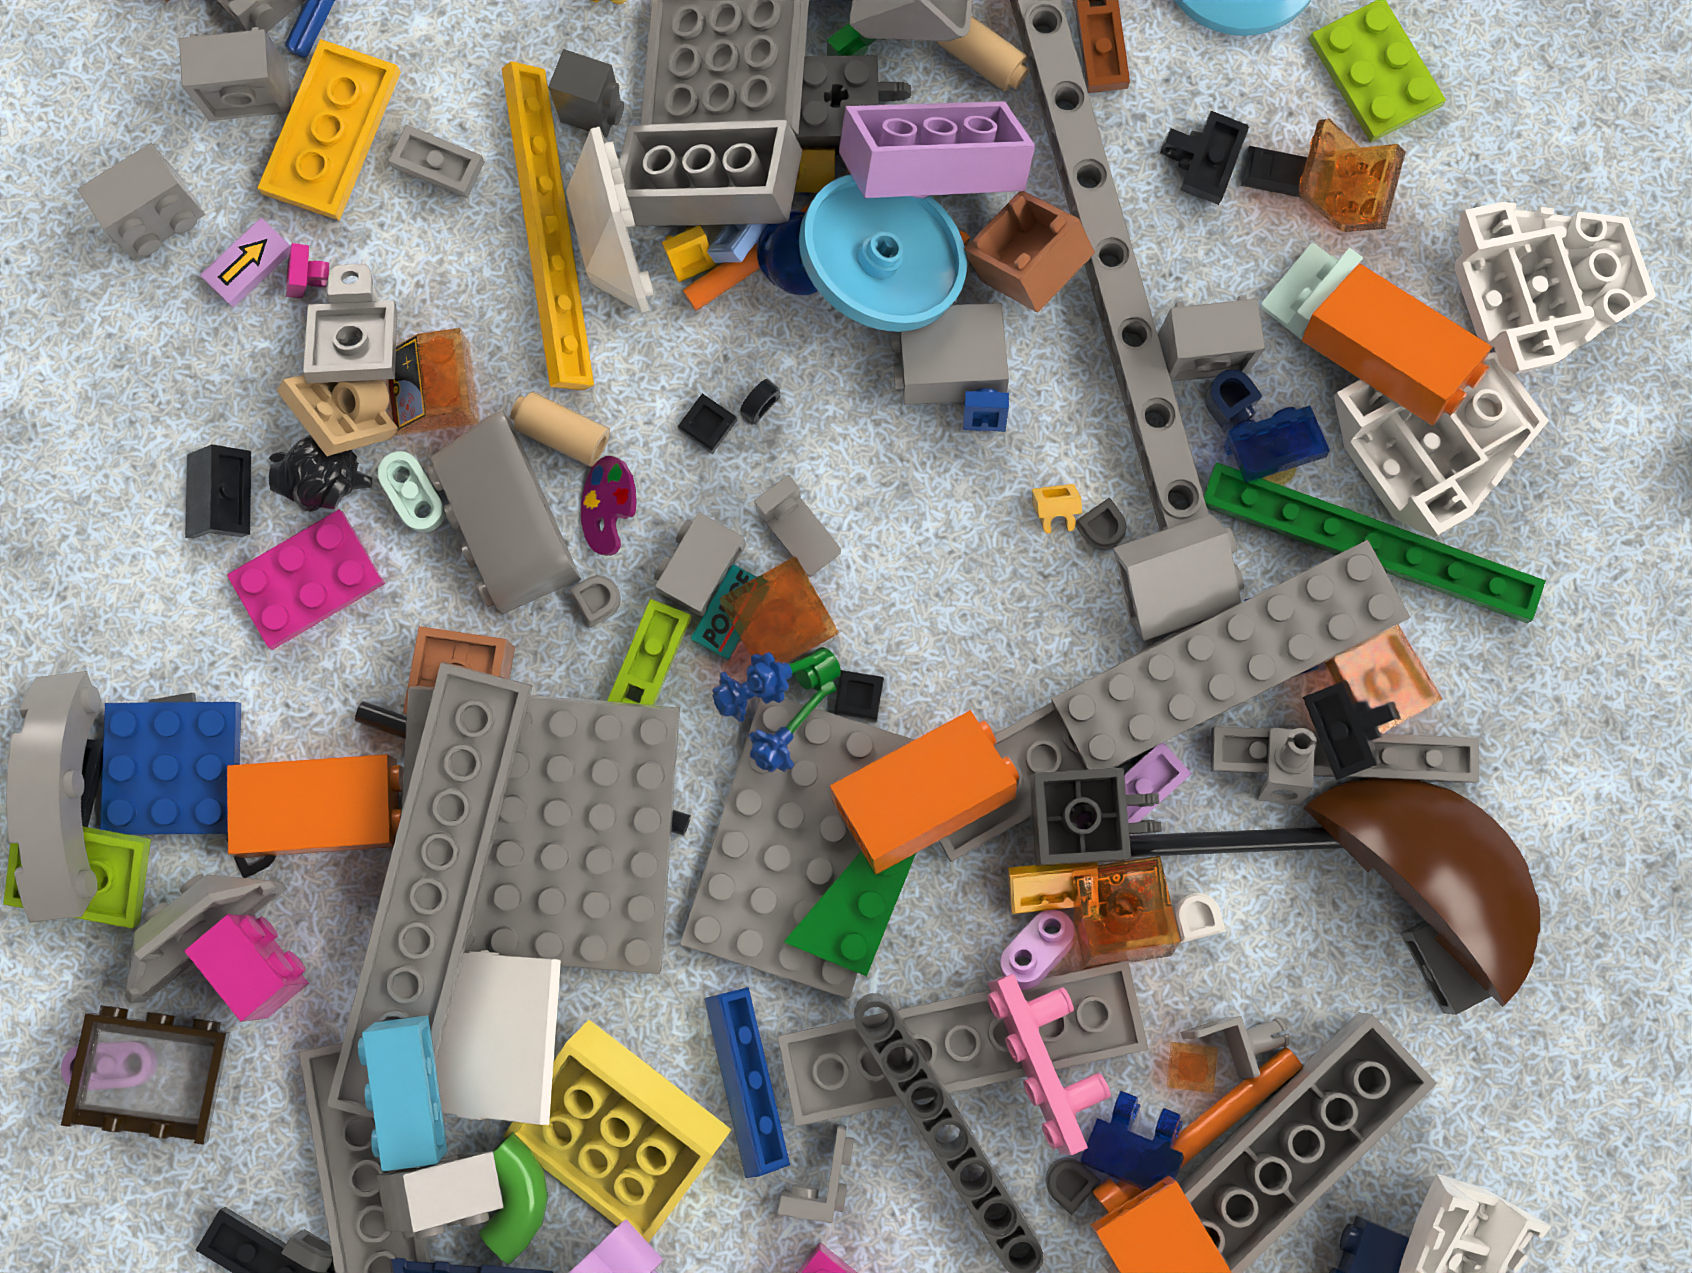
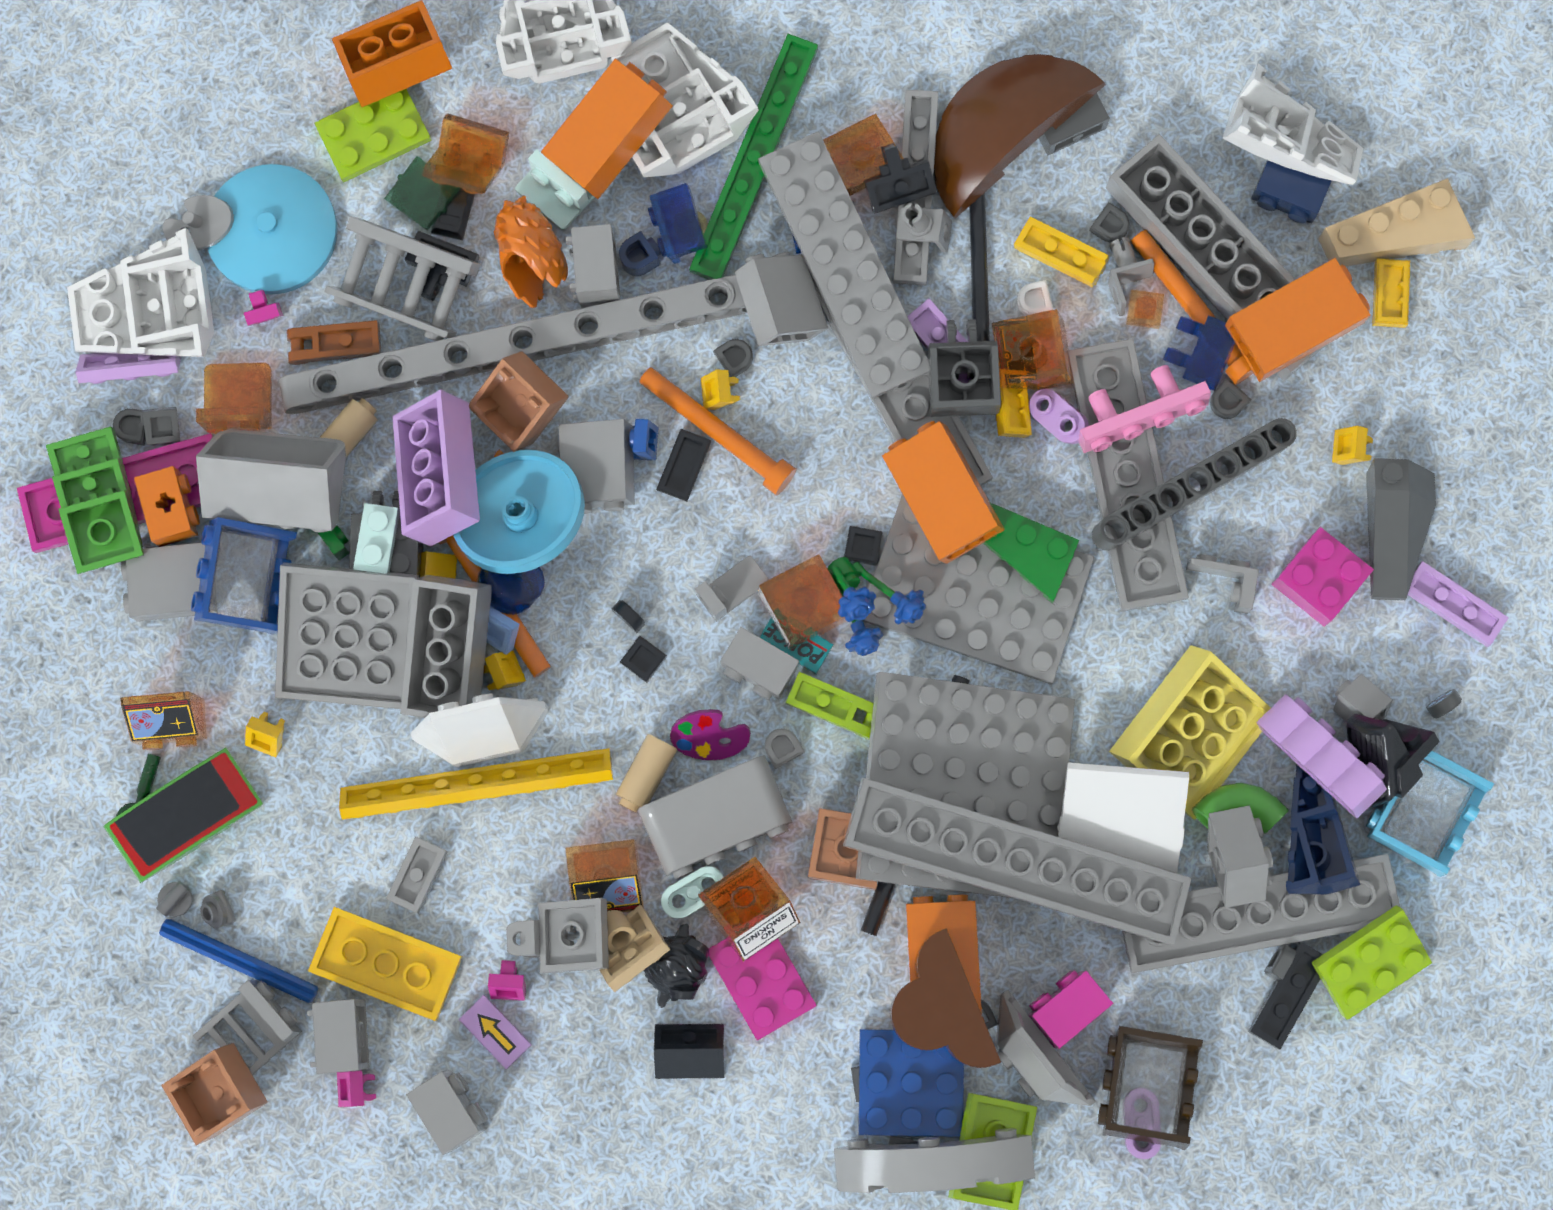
camera: 85 degrees left, 0 degrees up
medium azure brick [358,1015,448,1172] -> none
dark grey brick [548,49,624,137] -> none
blue brick [704,987,790,1178] -> none
none -> light grey fence [324,216,481,341]
none -> orange brick [331,0,452,107]
none -> dark pink tile [337,1070,376,1107]
none -> light aqua plate [353,503,400,574]
none -> clear green piece [384,156,460,231]
none -> orange head [493,195,568,308]
none -> orange piece [639,367,797,496]
none -> black tile [656,429,712,502]
none -> clear orange brick [698,857,801,962]
none -> reddish brown brick [890,928,1001,1068]
none -> yellow hinge [1014,217,1109,288]
none -> dark grey tile [1089,202,1130,243]

